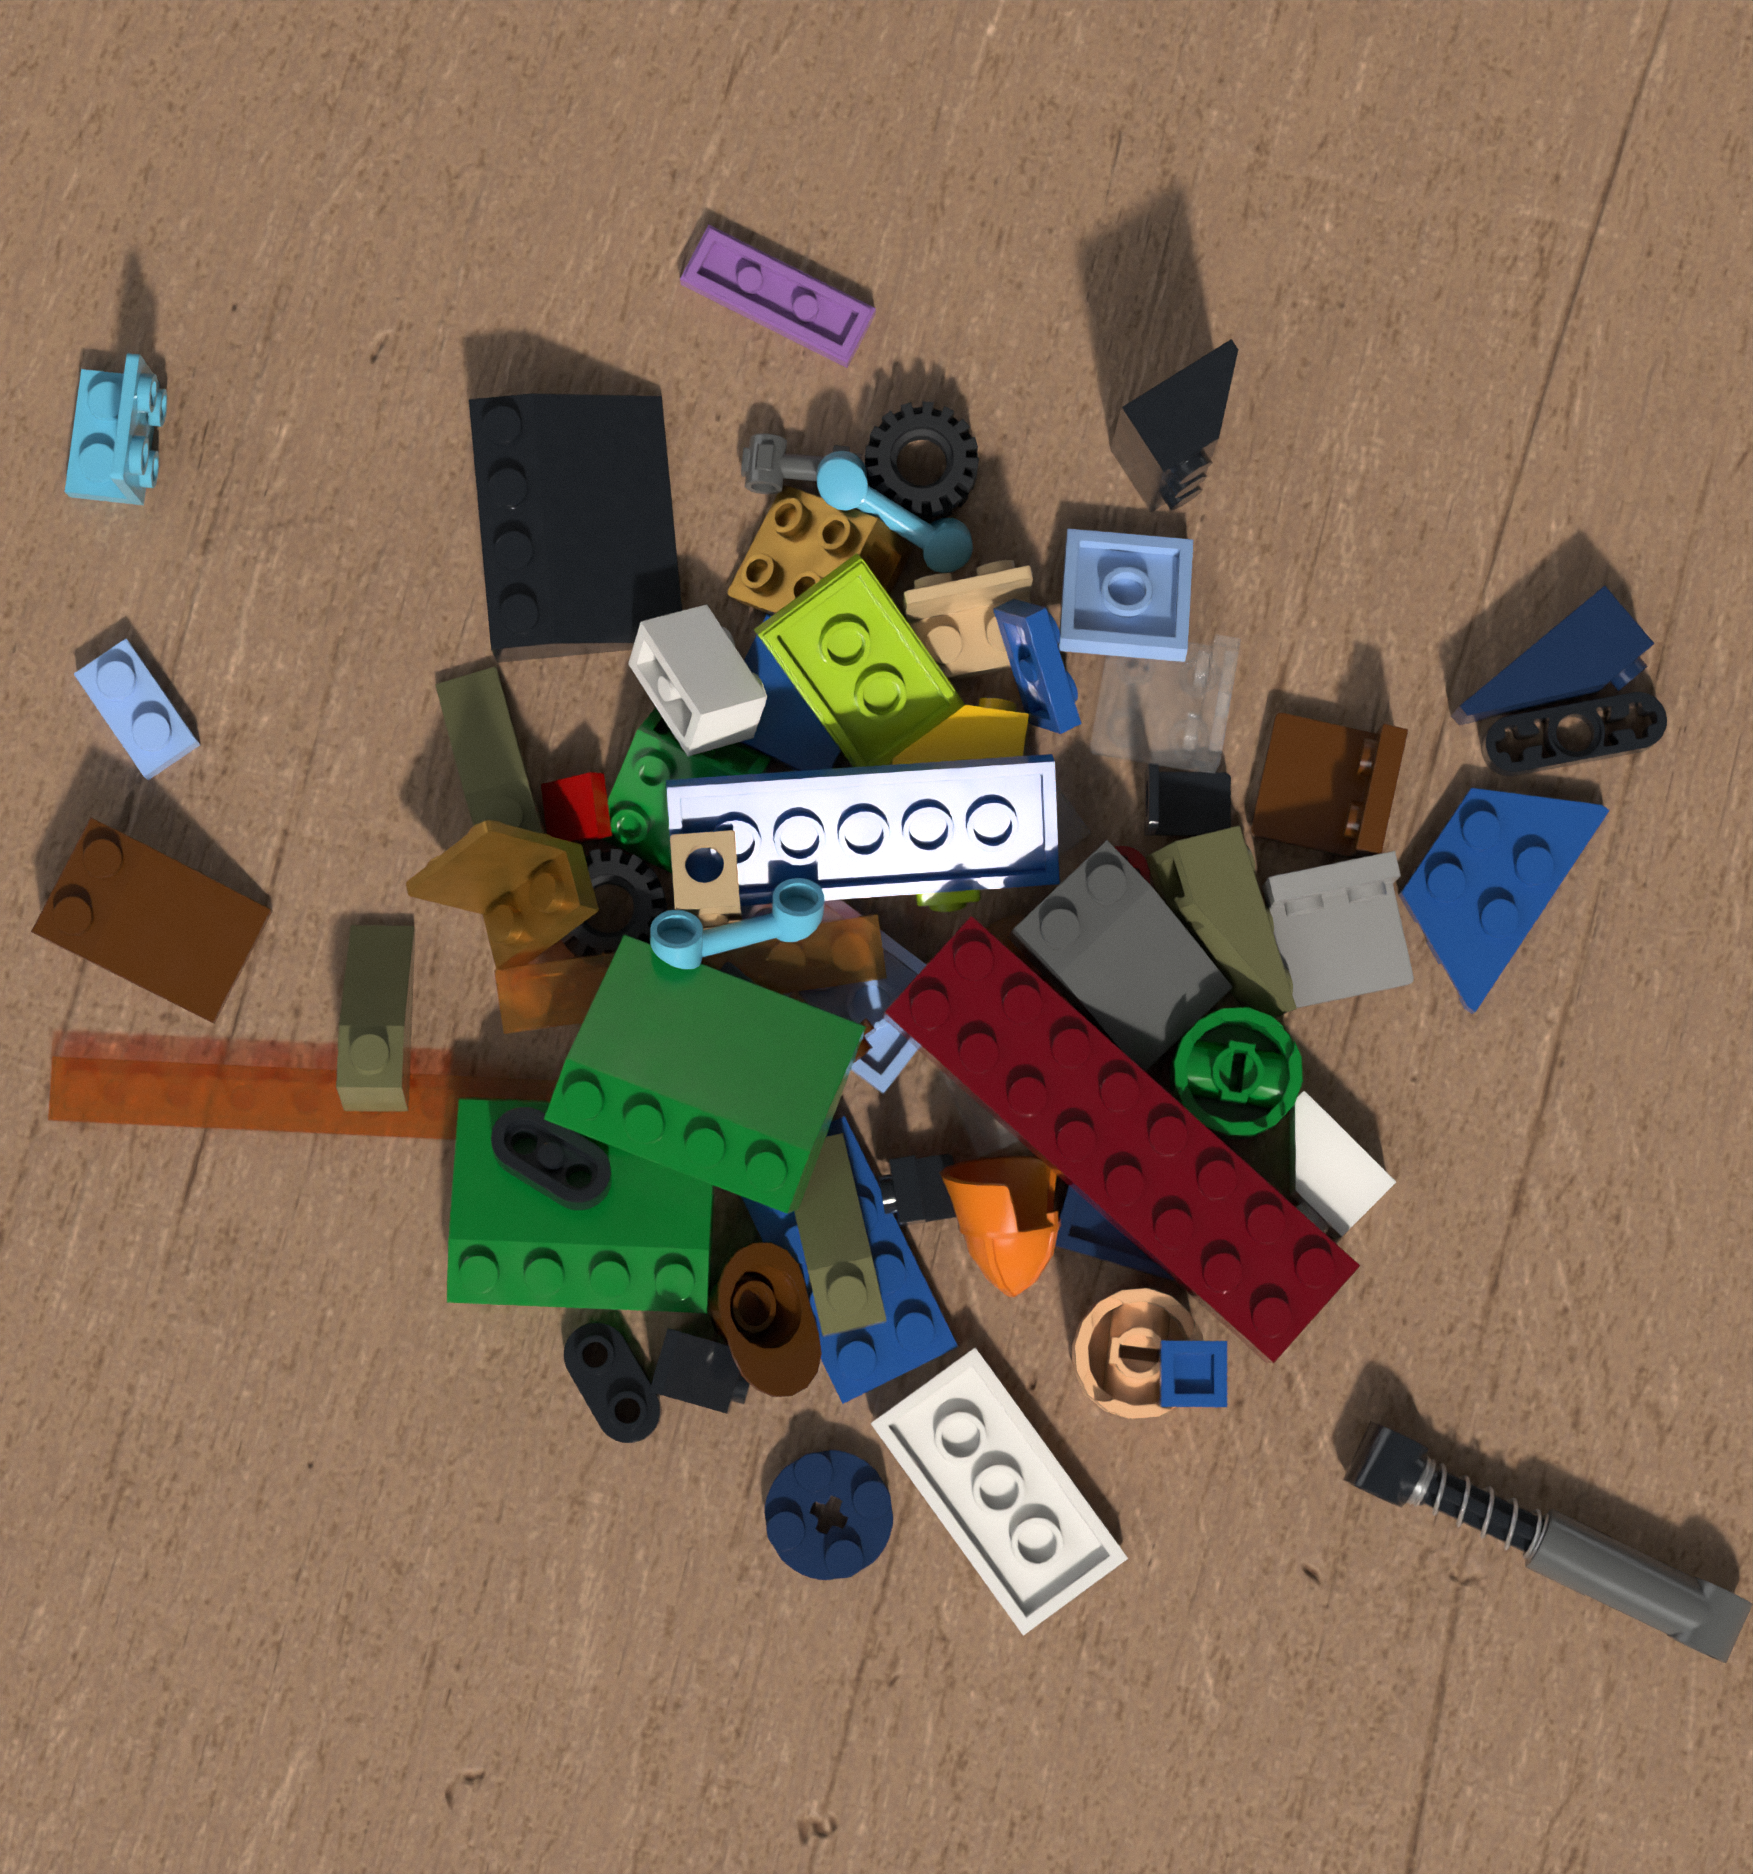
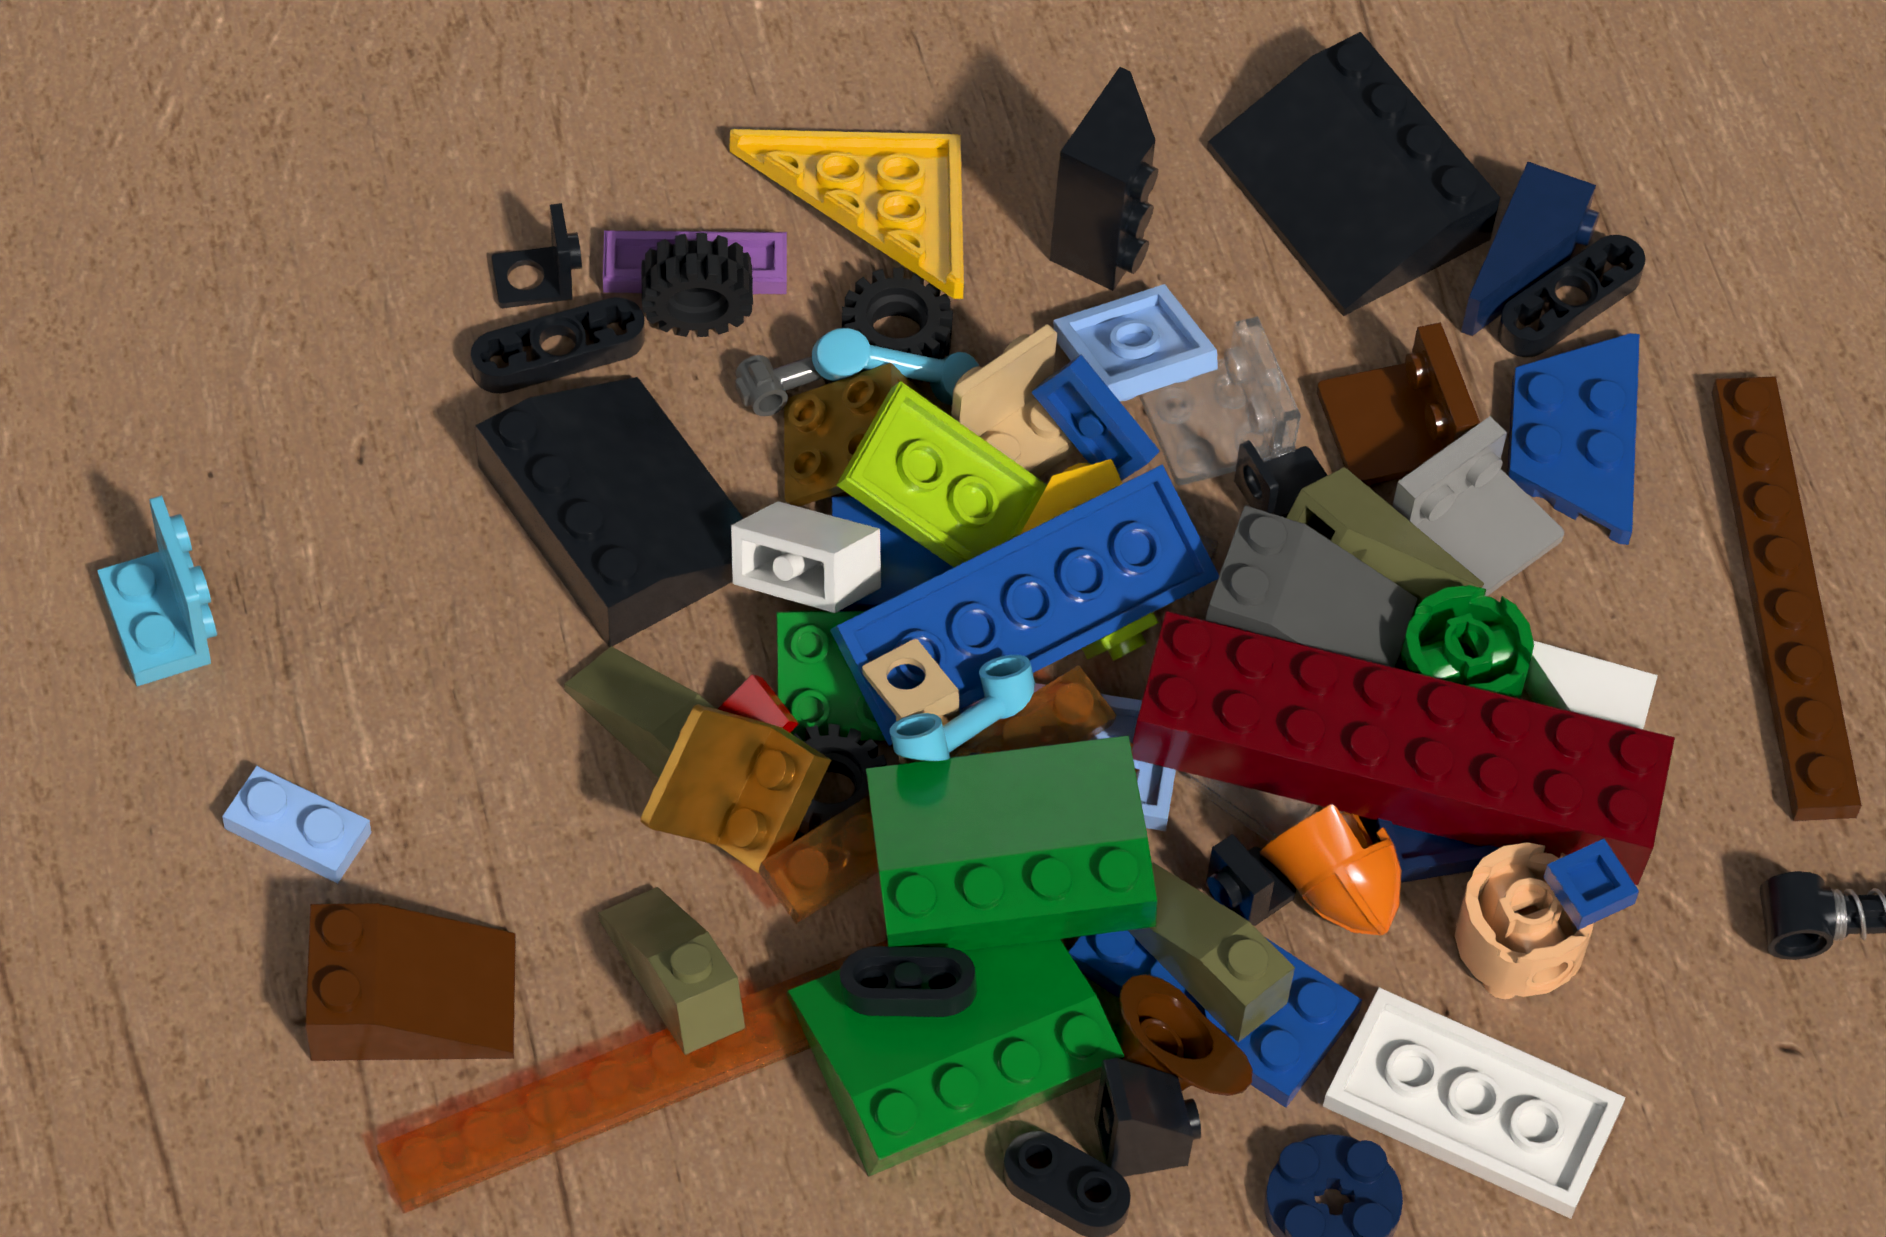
camera: 30 degrees left, 25 degrees down
none -> black beam [471,297,645,394]
none -> black bracket [492,203,582,309]
none -> black tyre [641,233,753,337]
none -> yellow tile [730,129,964,299]
none -> black slope [1207,32,1500,316]
none -> reddish brown plate [1711,376,1862,821]

